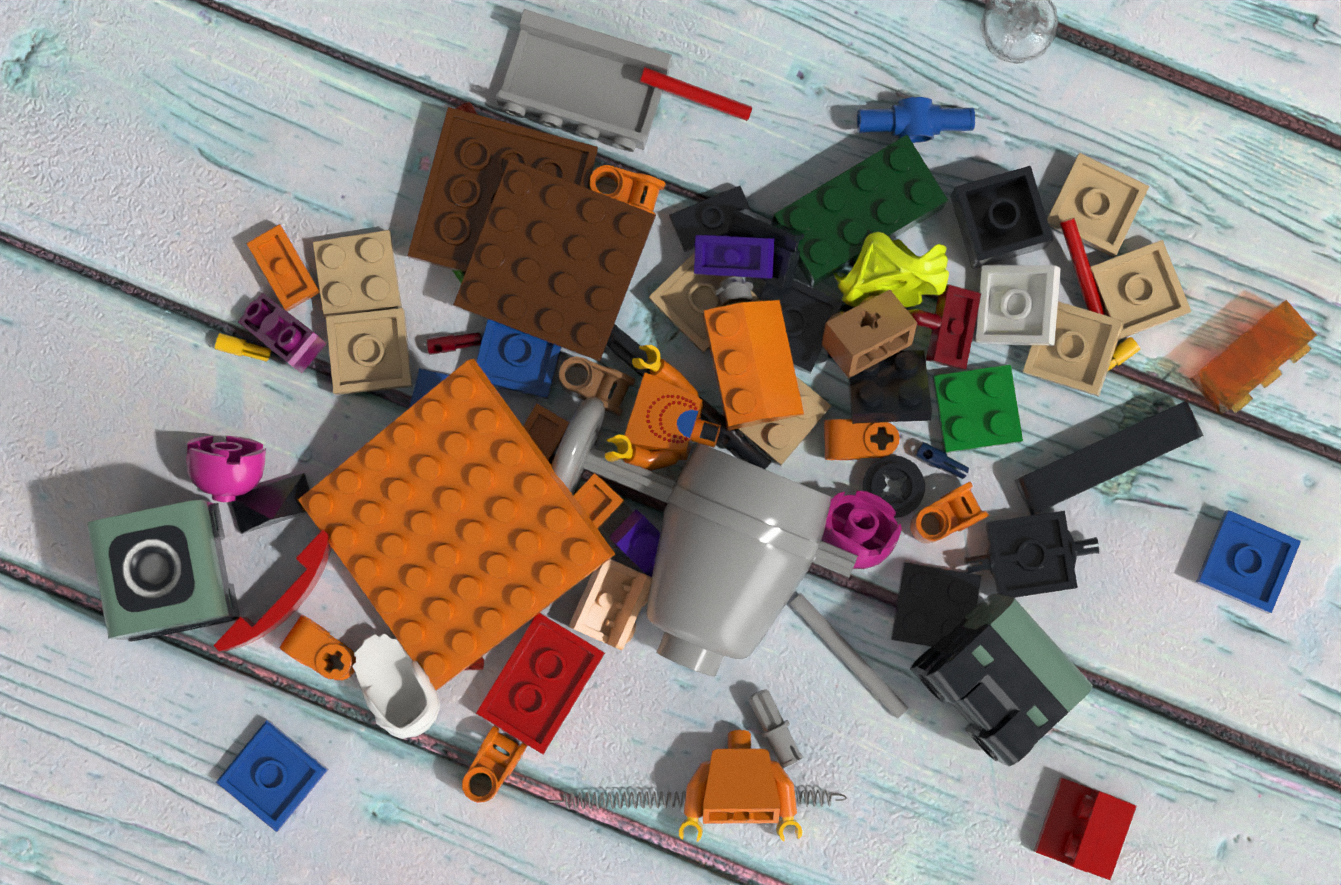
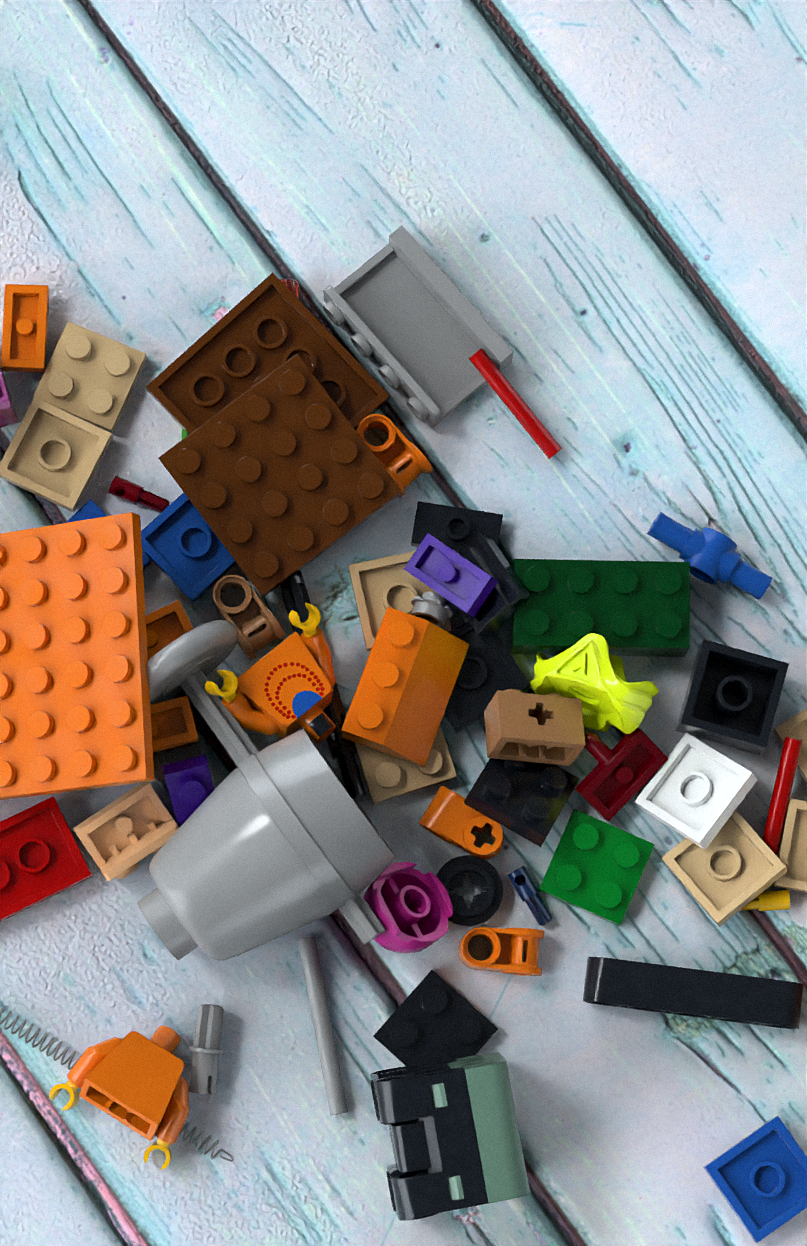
camera: 30 degrees right, 5 degrees down
black plate [964,510,1099,598] -> none

